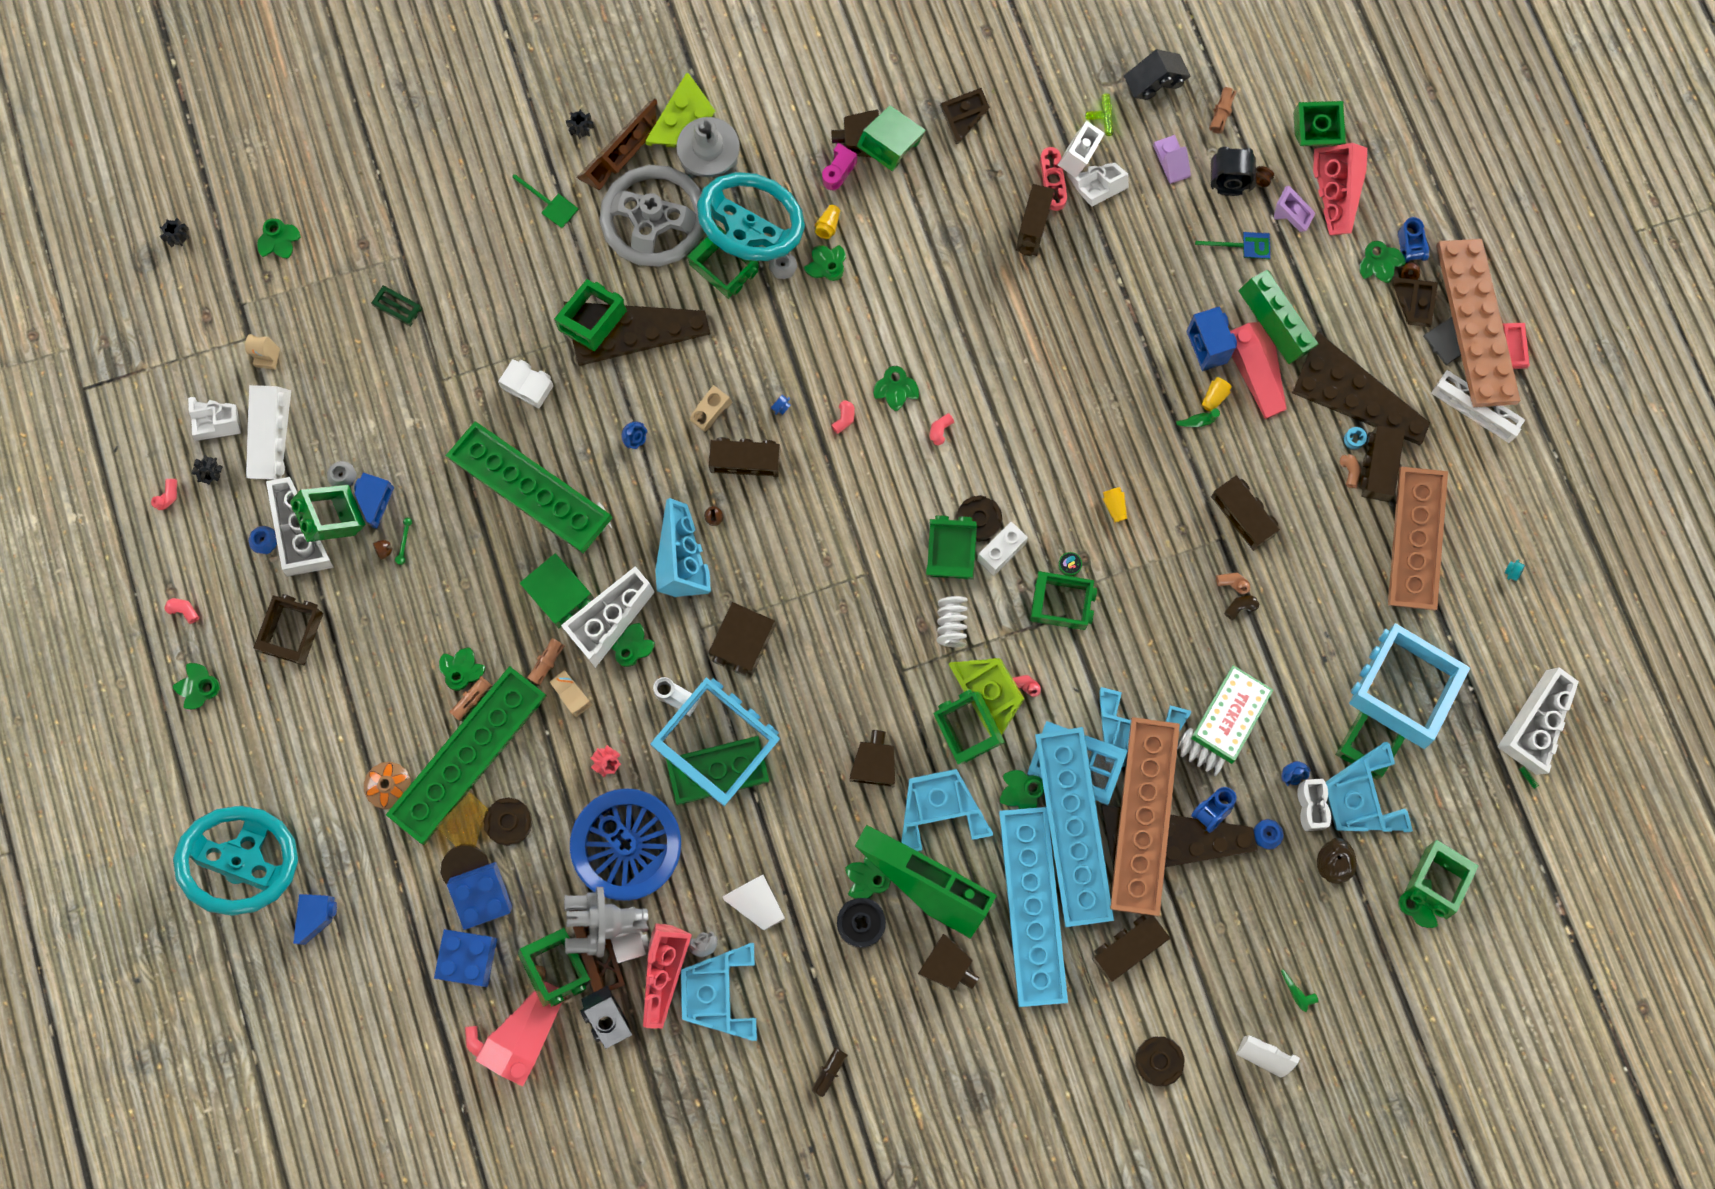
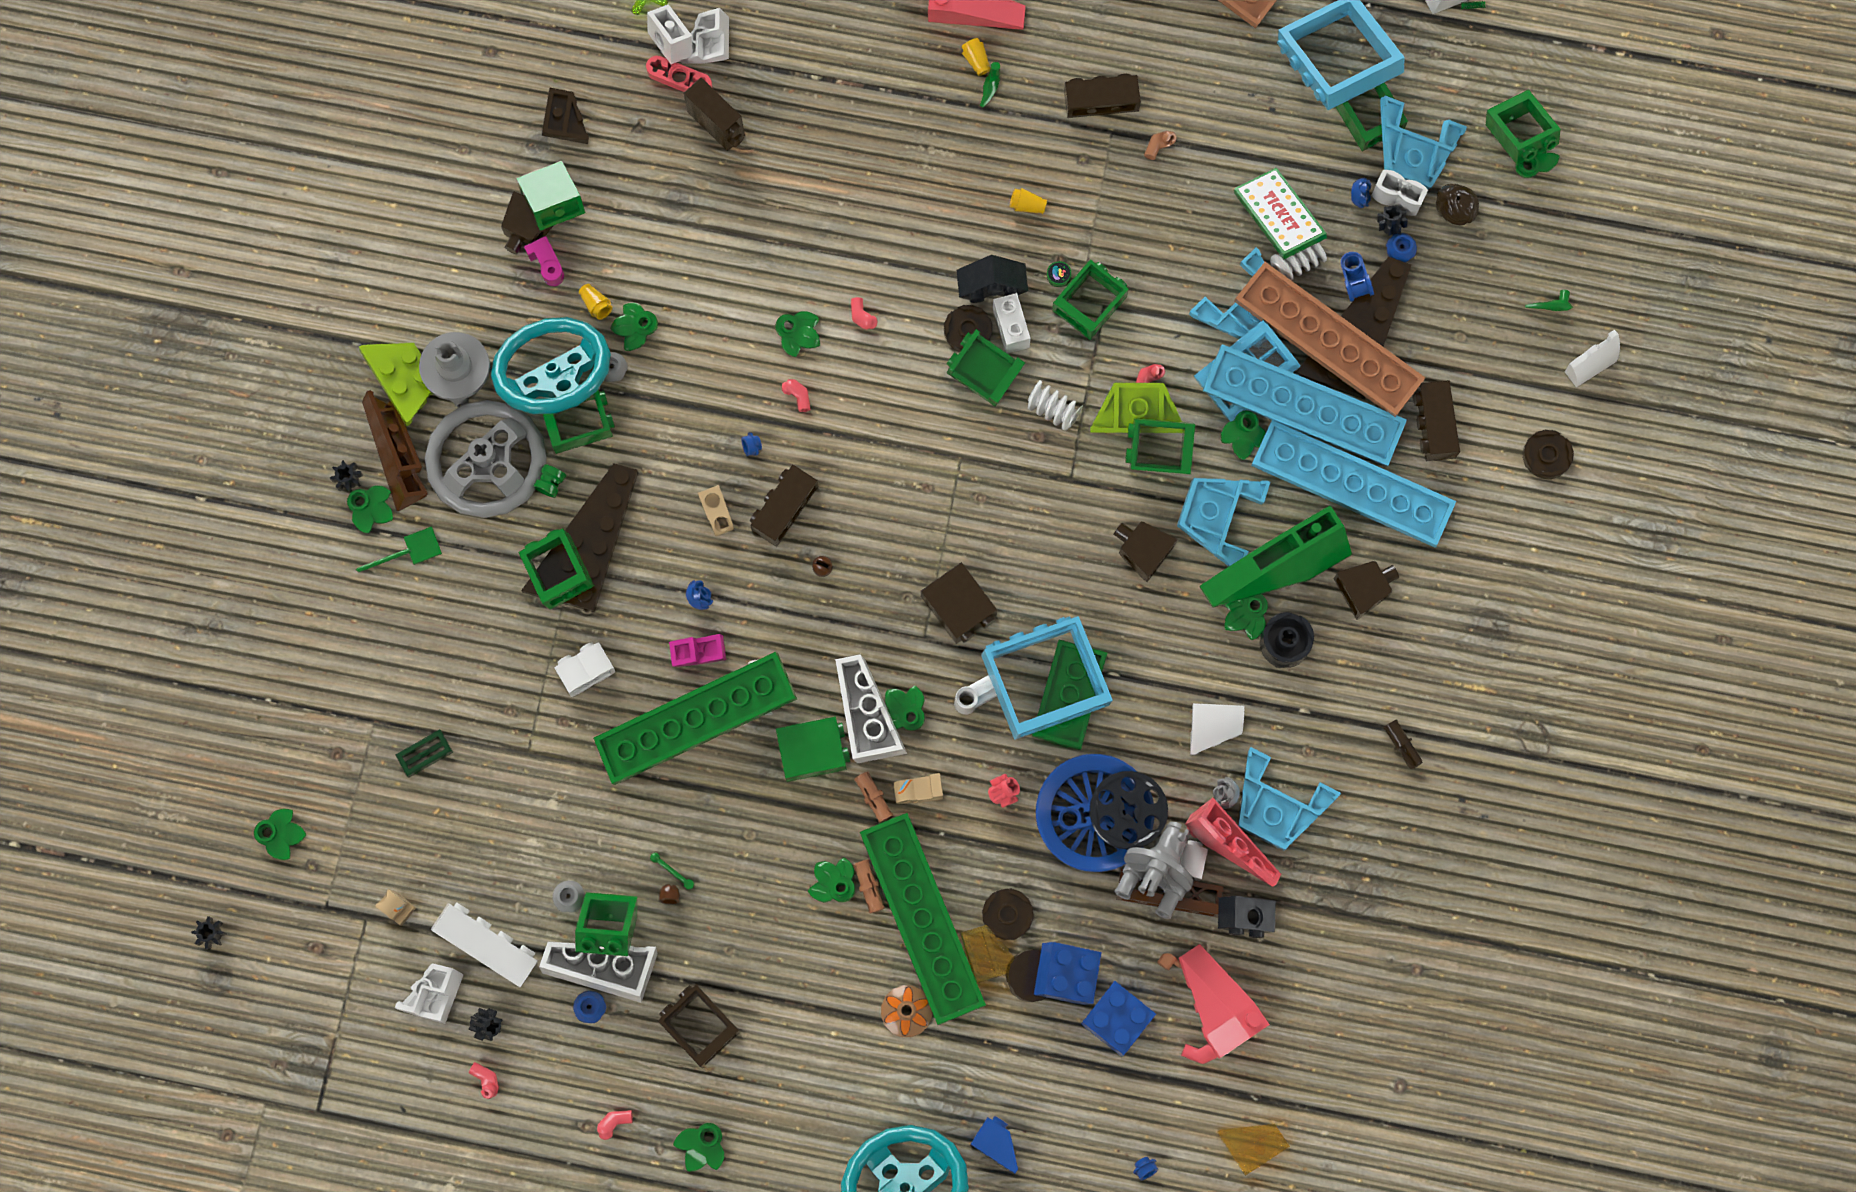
camera: 60 degrees left, 0 degrees up
blue slope [354,472,394,529] -> none
green window [518,927,590,1007] -> none
medium azure wedge [655,498,711,597] -> none
blue brick [1186,306,1237,371] -> none
dark brown arm [1224,595,1260,620] -> none
none -> green plate [347,485,393,534]
none -> green wheel [533,464,566,498]
none -> dark pink slope [669,634,726,667]
none -> black brick [956,254,1028,303]
none -> black wedge [1089,771,1168,850]
none -> blue plate [1133,1157,1159,1180]
none -> clear yellow wing [1217,1124,1290,1176]
none -> black gear [1377,205,1408,236]

